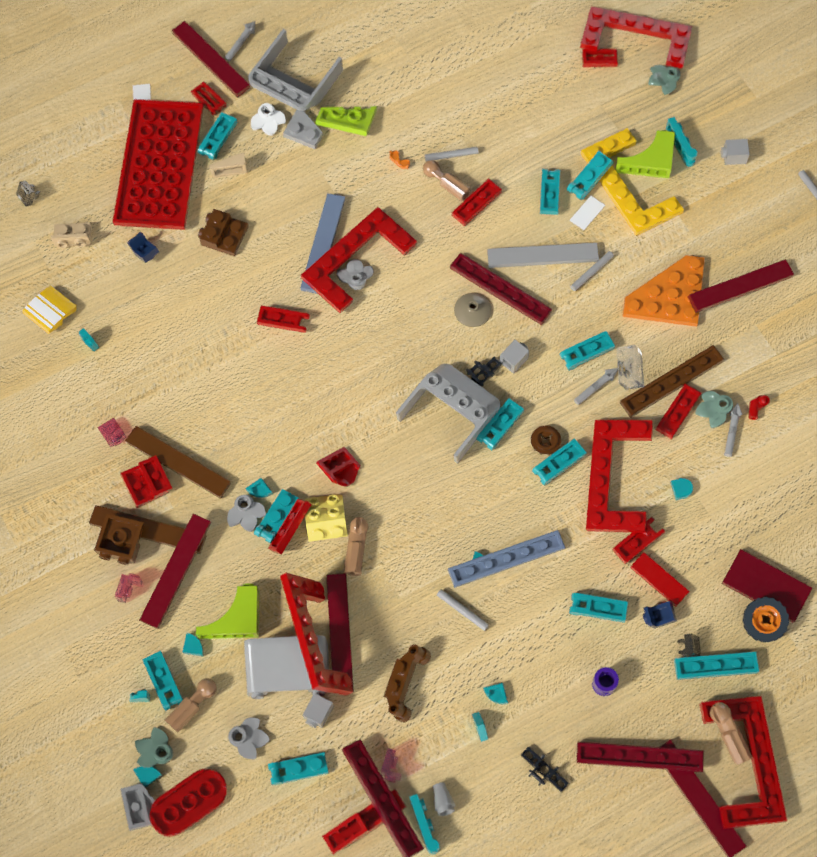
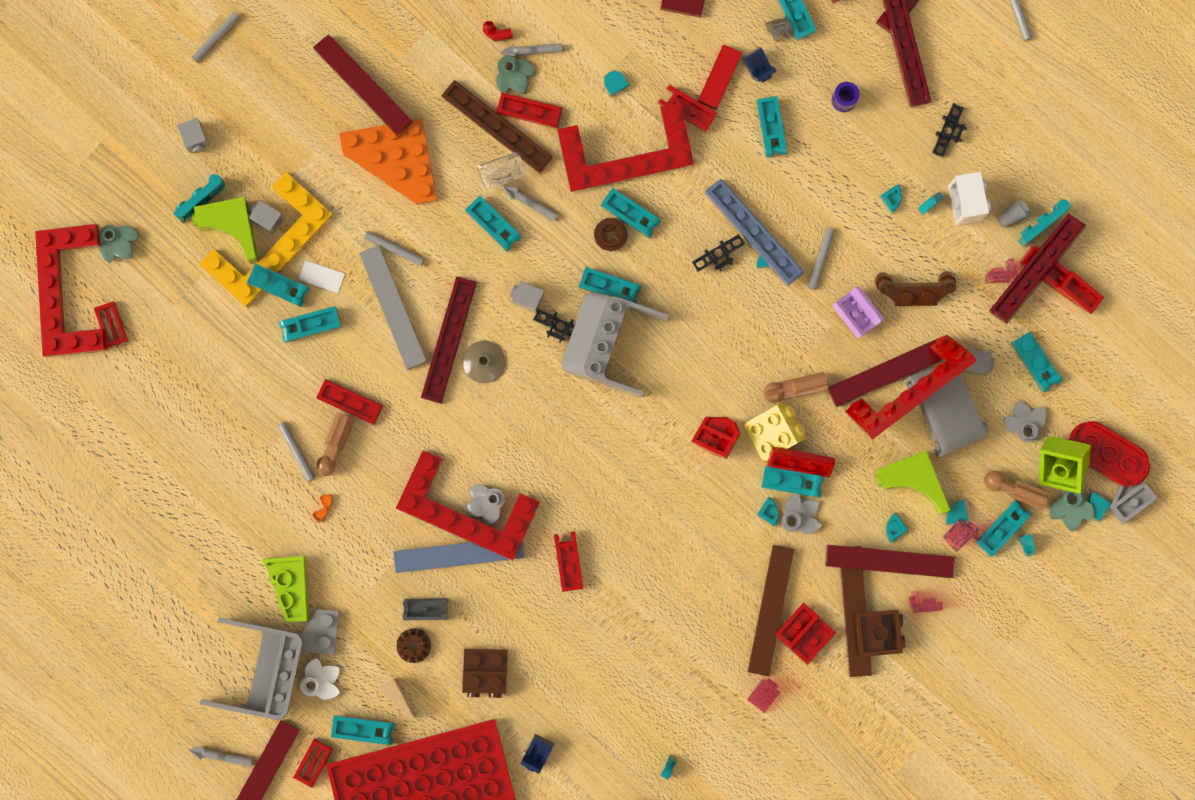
camera: 115 degrees left, 15 degrees up
none -> light grey brick [249,200,285,235]
none -> reddish brown gear [396,628,431,663]
none -> dark grey hinge [403,598,448,620]
none -> black piece [692,234,745,272]
none -> lavender bracket [832,286,884,339]
none -> teal tile [886,513,908,543]
none -> clear pink bracket [943,518,982,552]
none -> white brick [948,172,991,226]
none -> lime slope [1039,436,1091,494]

